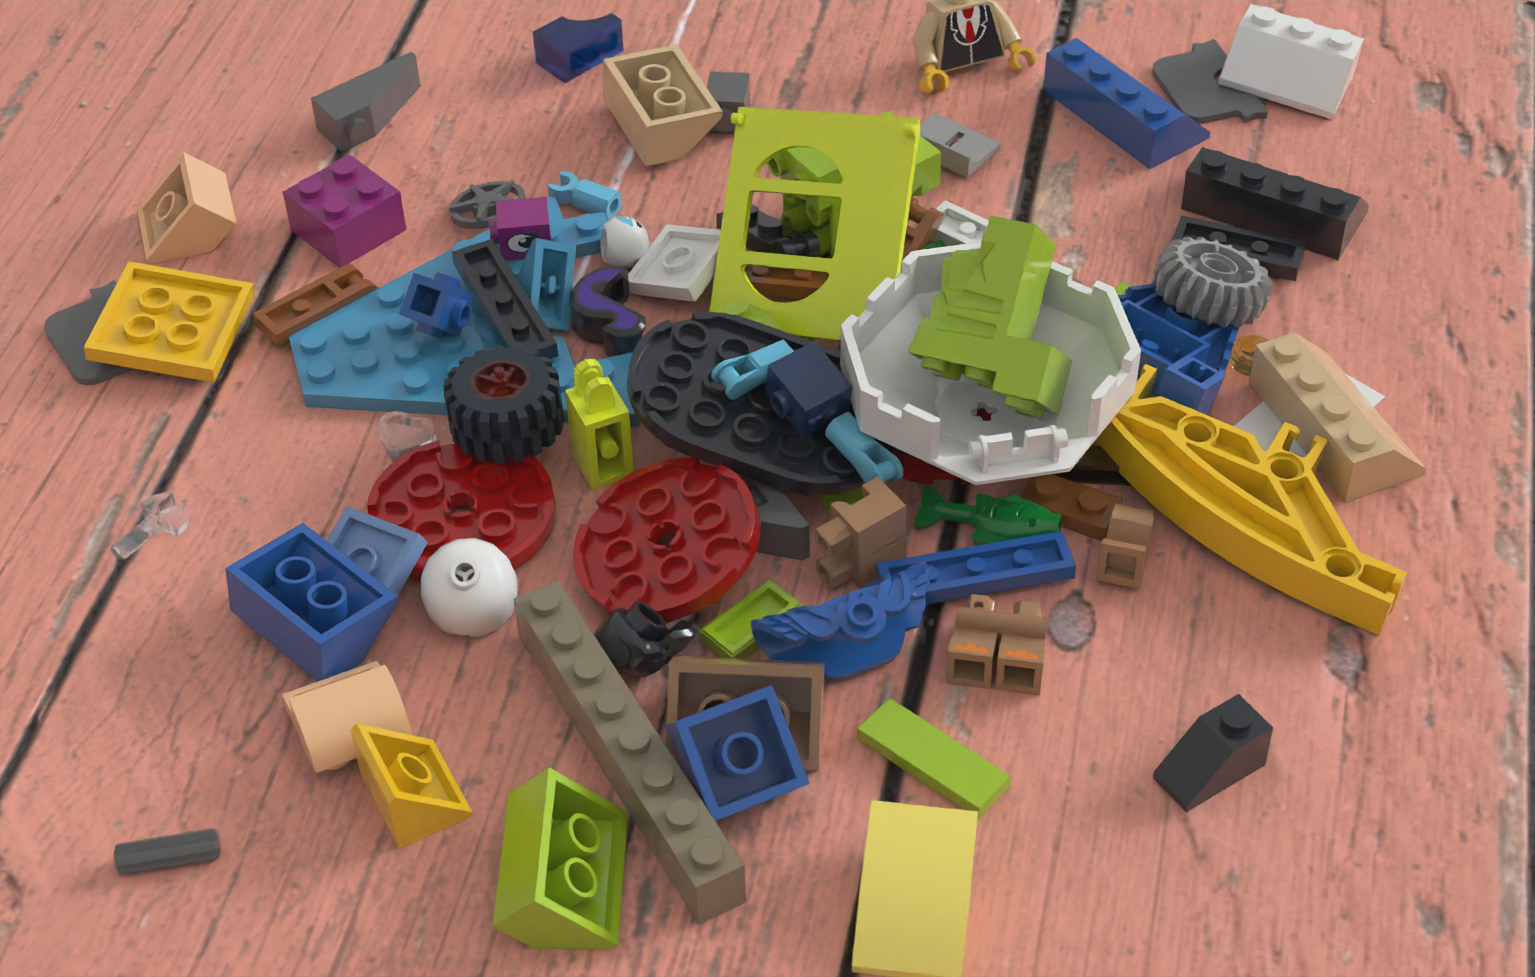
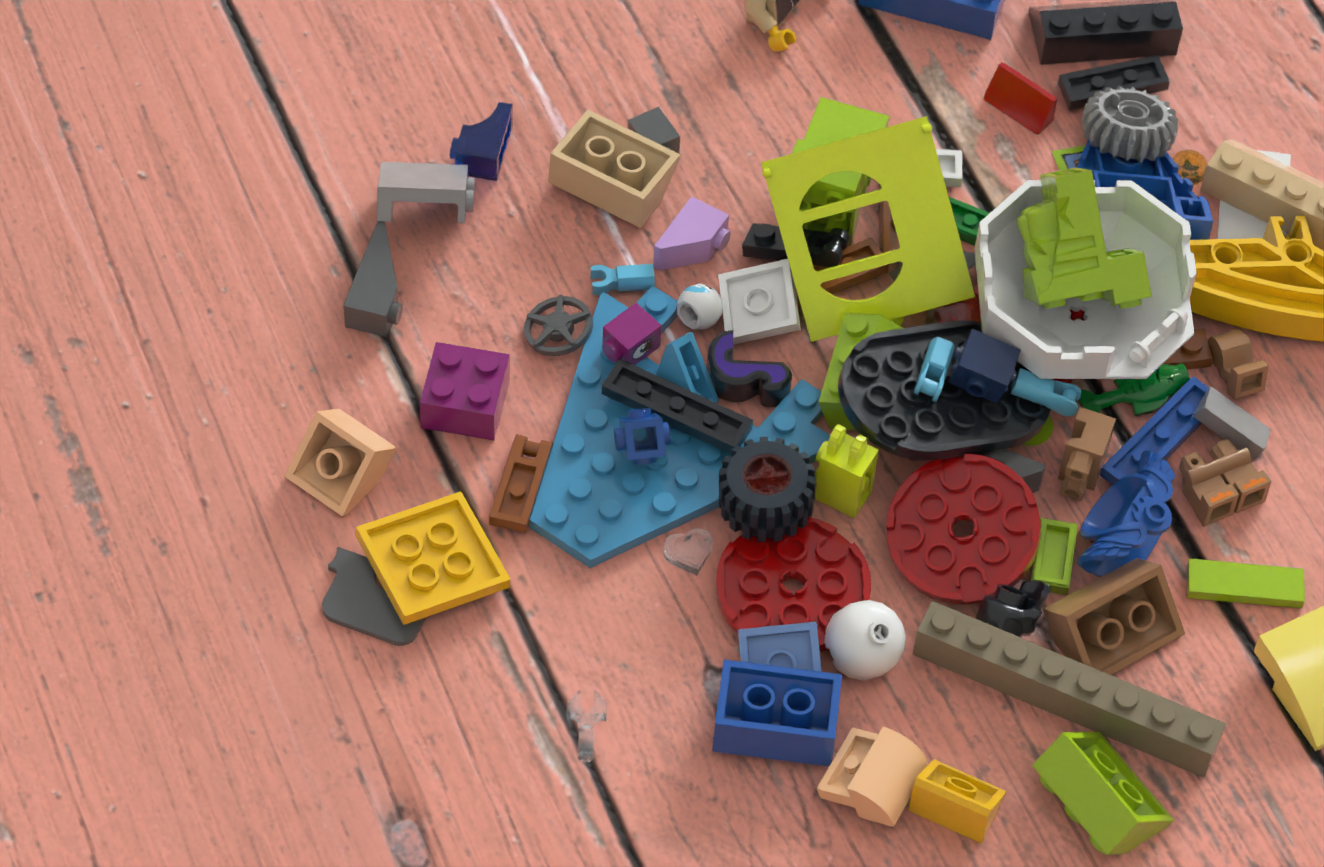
camera: 40 degrees left, 10 degrees up
blue brick [665,685,810,821] -> none
light grey piece [920,113,1001,178] -> none
none -> light grey panel [377,162,475,224]
none -> lavender slope [653,196,731,270]
none -> red slope [984,62,1058,135]
none -> light grey slope [1192,386,1271,459]

